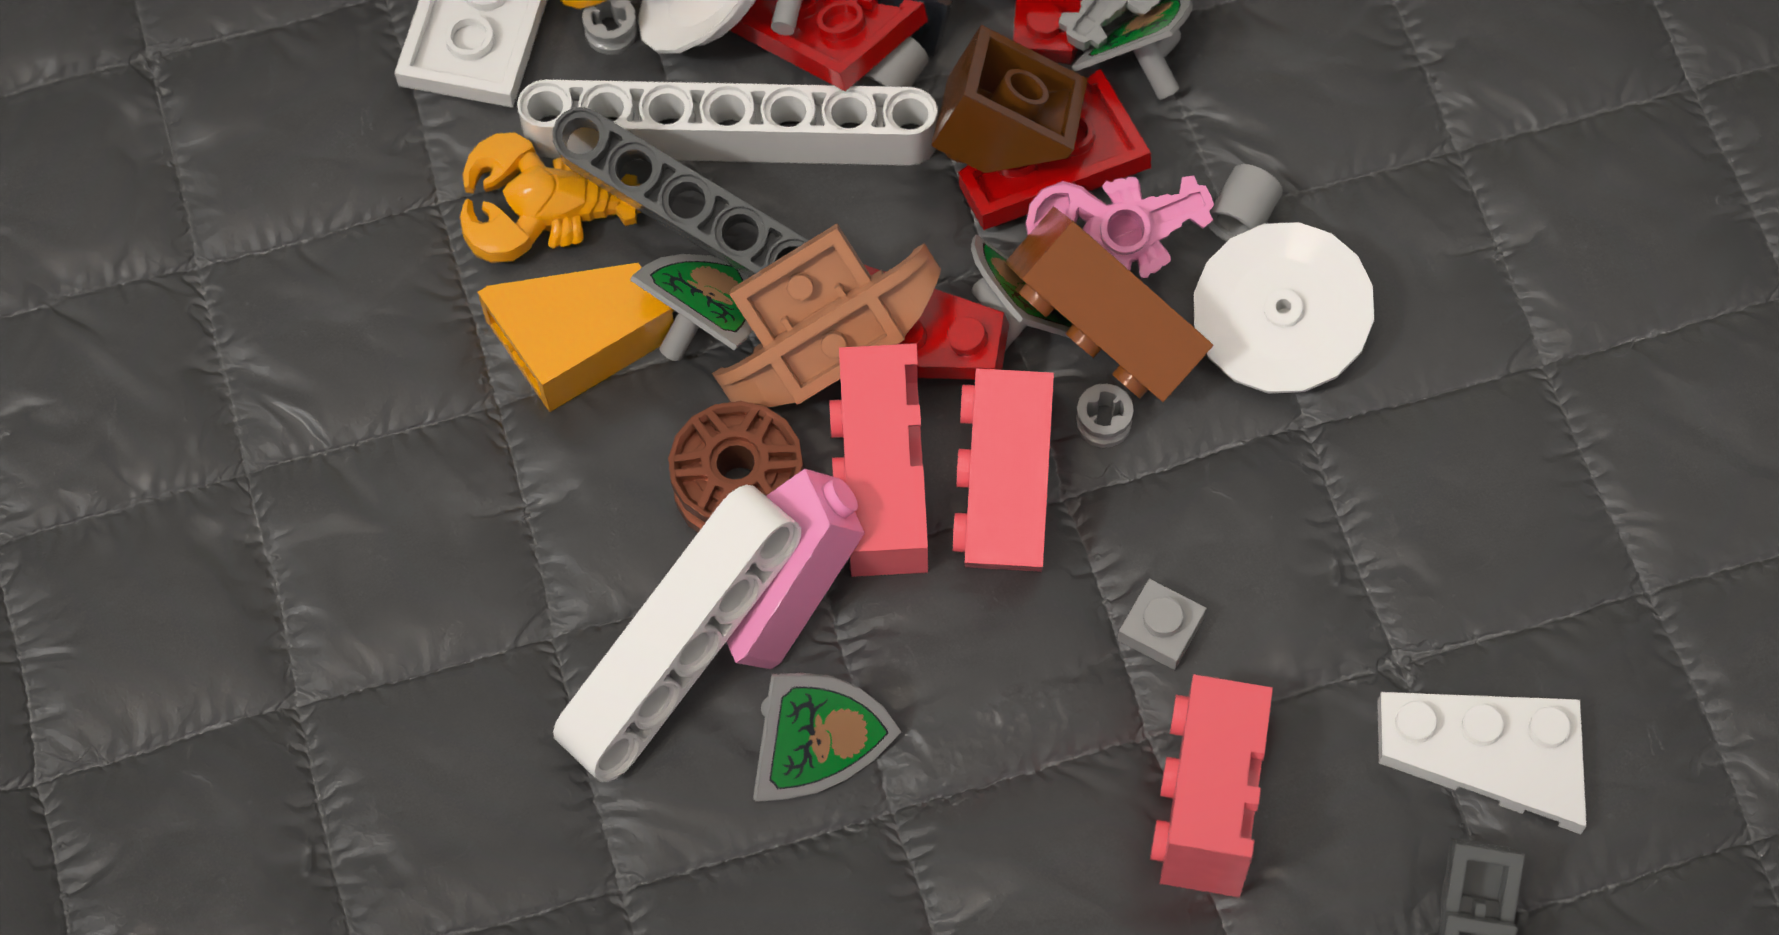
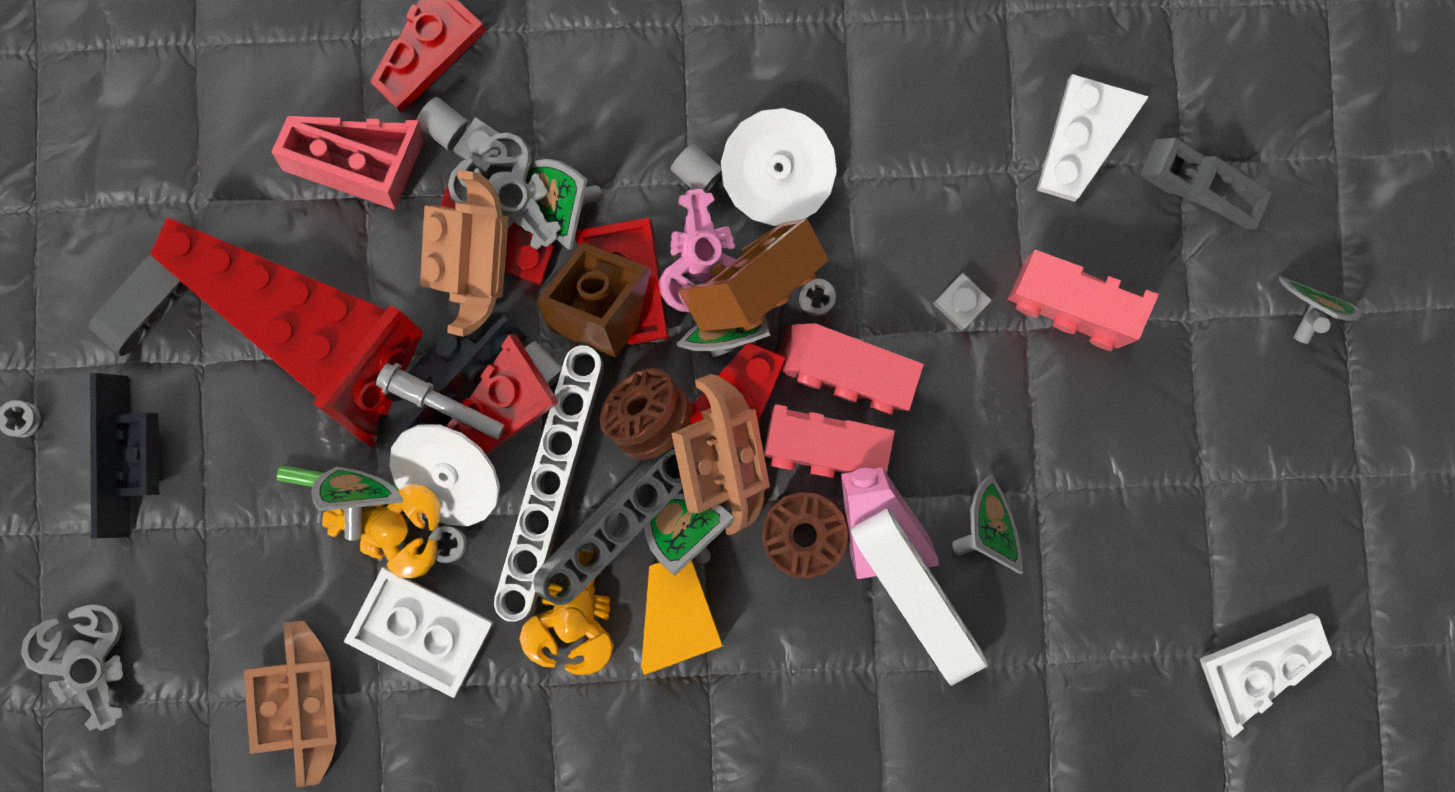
camera: 85 degrees left, 20 degrees up
none -> copper wheel [600,368,693,461]

